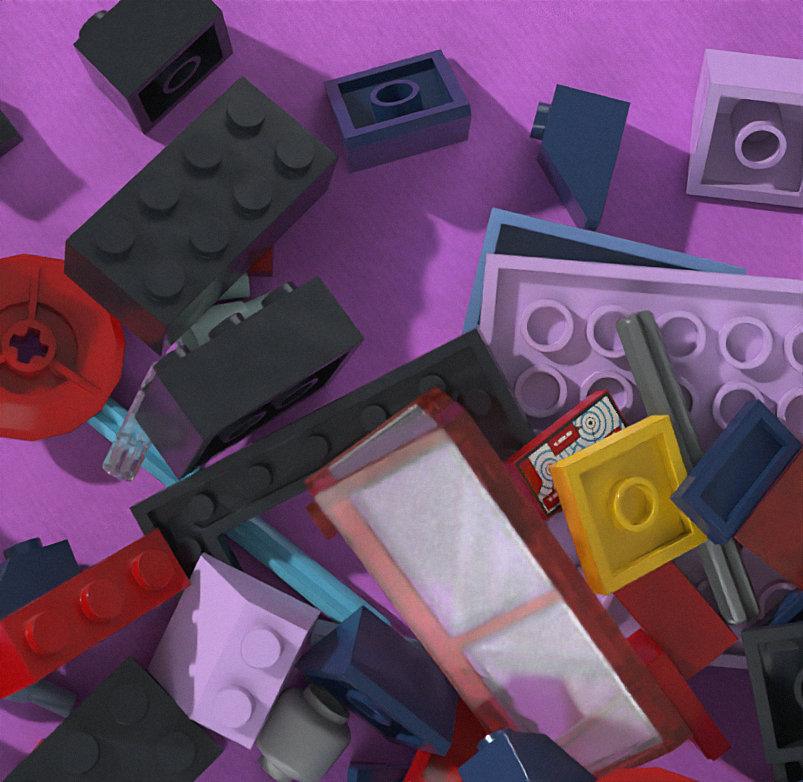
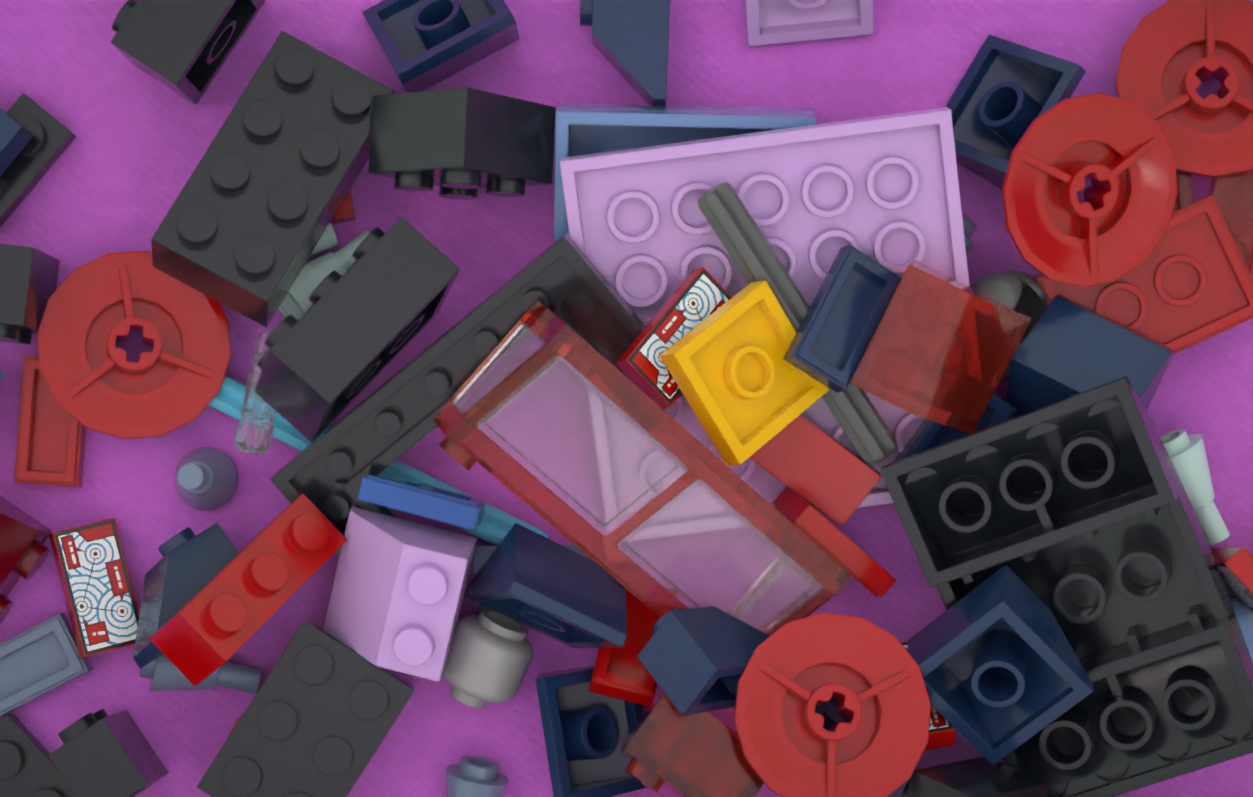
camera: 10 degrees left, 5 degrees up
none -> sand blue cone [174,447,238,511]
none -> blue tile [357,474,486,530]
none -> black brick [368,87,556,199]

